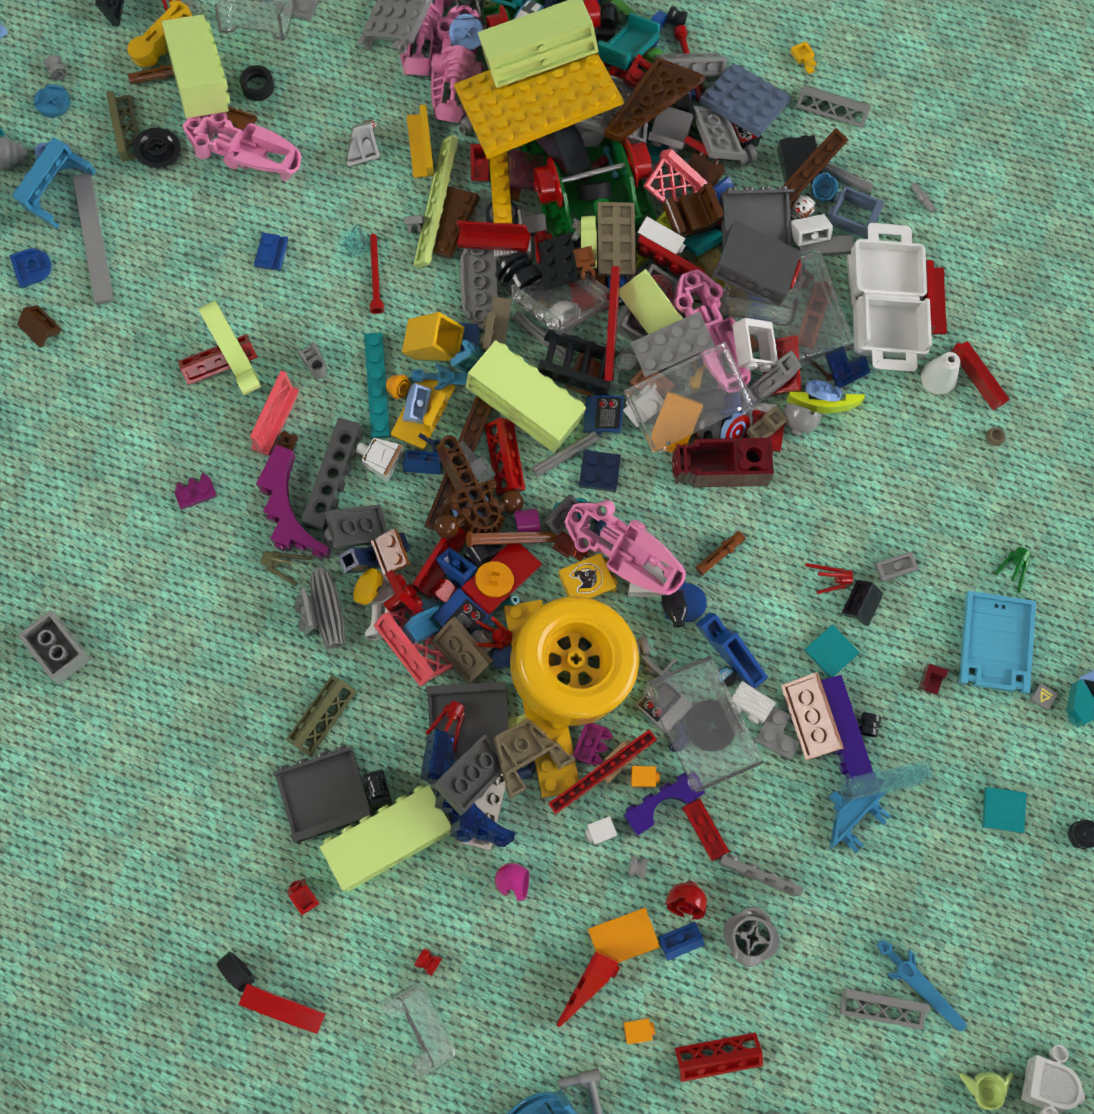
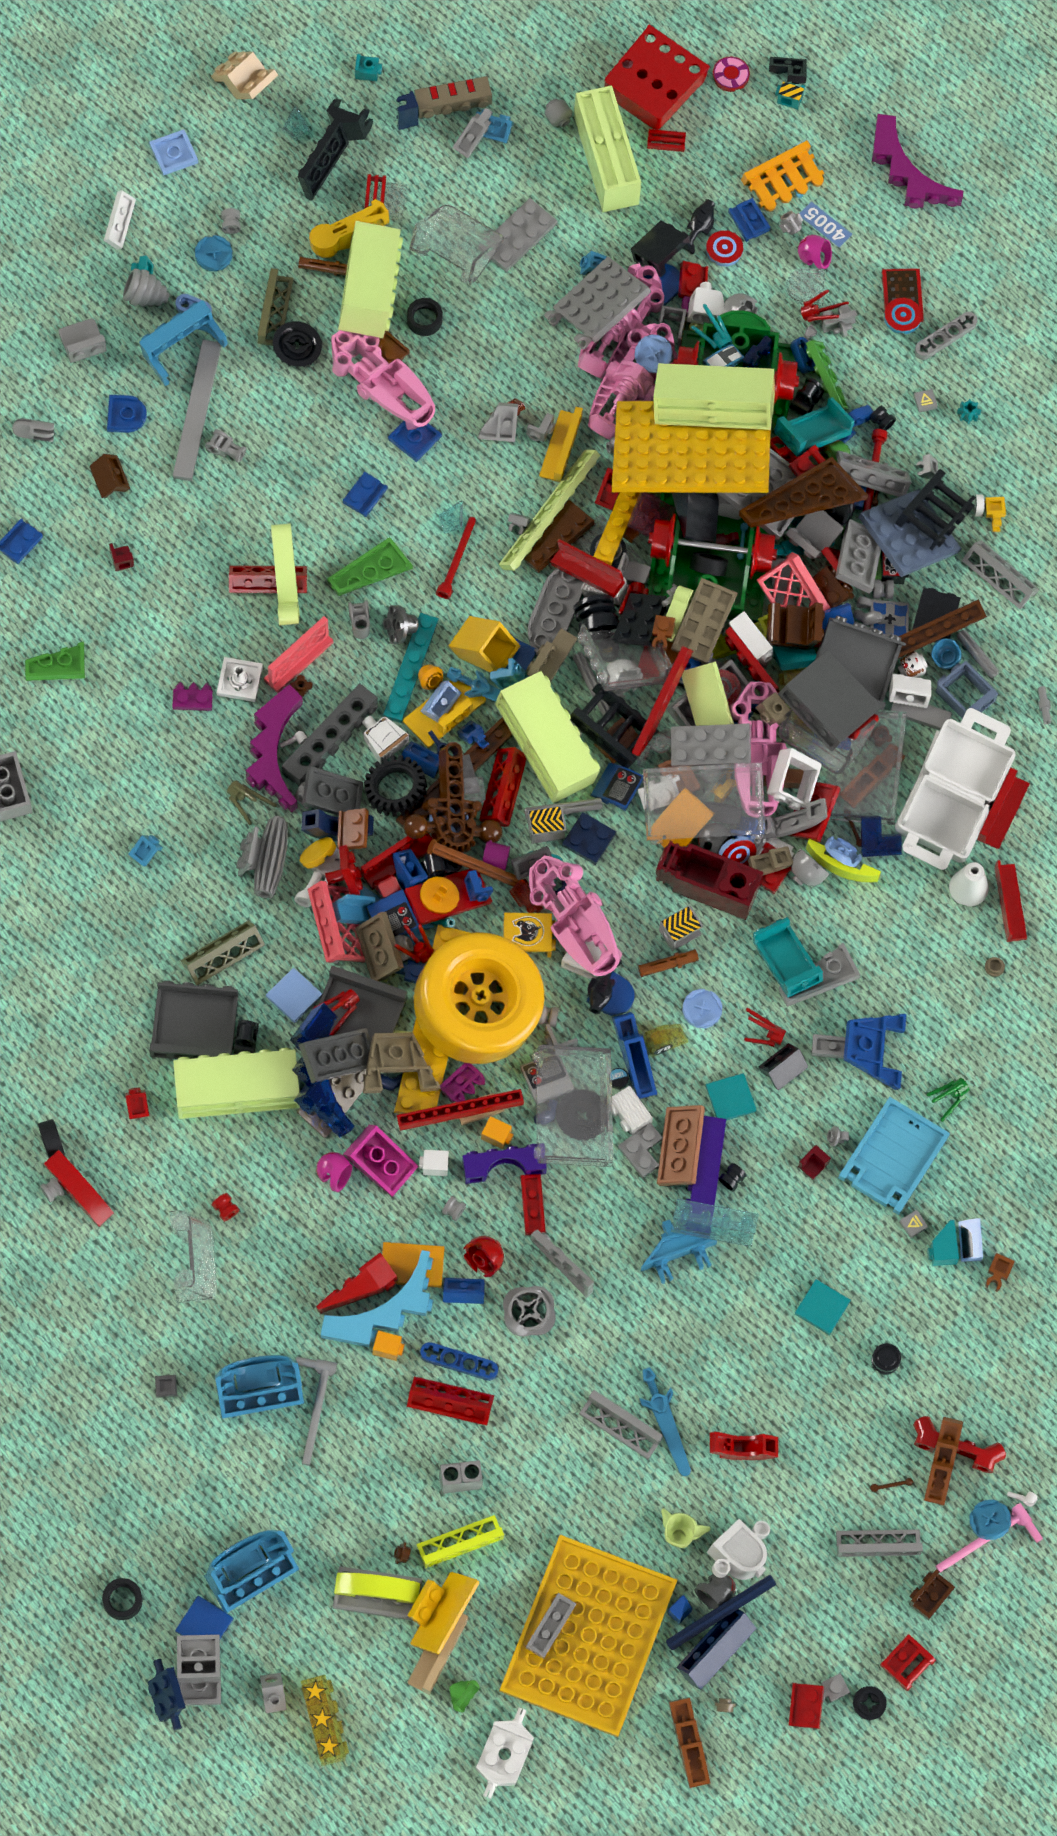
camera: 20 degrees right, 5 degrees down
none -> bright green wing [25,641,85,681]
none -> light grey wheel [40,1177,64,1203]
none -> dark red panel [109,543,134,571]
none -> dark azure bracket [128,835,163,866]
none -> light grey connector [205,429,247,463]
none -> white plate [217,657,263,702]
none -> light blue tile [266,968,322,1024]
none -> white hand [280,731,307,748]
none -> medium azure arch [321,1250,433,1347]
none -> bright green wing [327,537,413,596]
none -> dark pink slope [343,1124,419,1197]
none -> black tyre [364,755,427,817]
none -> flat silver plate [383,605,419,644]
none -> blue tile [388,421,442,462]
none -> blue beam [420,1342,498,1381]
none -> blue plate [456,720,489,749]
none -> blue bracket [464,870,493,902]
none -> light grey bracket [526,413,556,442]
none -> piece [527,806,566,844]
none -> clear yellow slope [644,1024,688,1057]
none -> piece [659,906,703,951]
none -> light blue tile [682,989,722,1029]
none -> red arch [710,1431,778,1460]
none -> teal panel [753,917,823,998]
none -> dark tan brick [755,692,790,726]
none -> light grey wing [779,943,860,1007]
none -> light grey plate [827,1126,849,1147]
none -> blue wing [844,1014,907,1090]
none -> light grey arm [853,609,883,626]
none -> flag [856,597,909,637]
none -> black fence [895,469,976,550]
none -> light grey tile [917,454,938,479]
none -> white tile [974,494,984,517]

